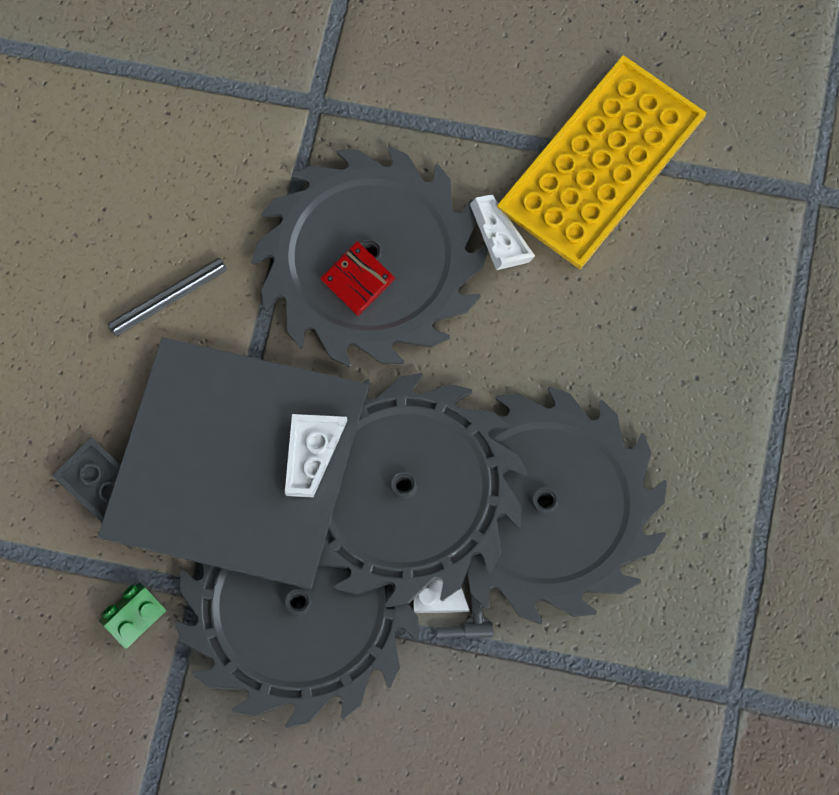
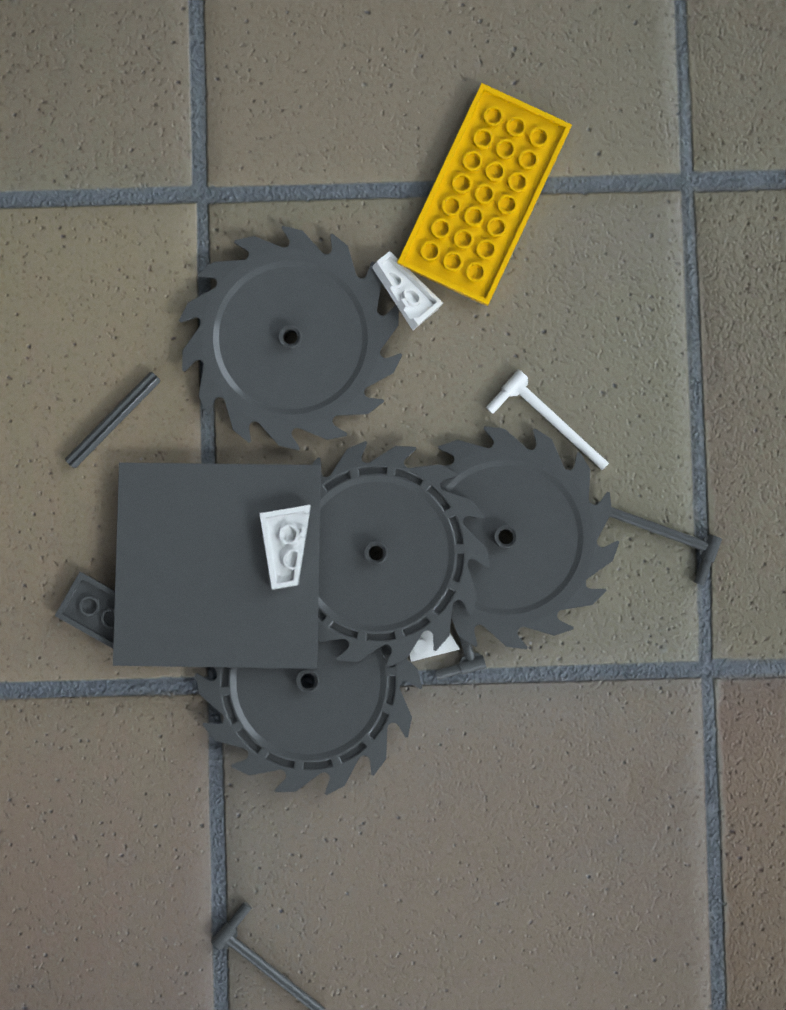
camera: 25 degrees left, 15 degrees up
bracket [99,583,167,649] -> none
red tile [320,241,396,316] -> none
none -> white bar [486,369,609,470]
none -> dark grey bar [595,502,722,586]

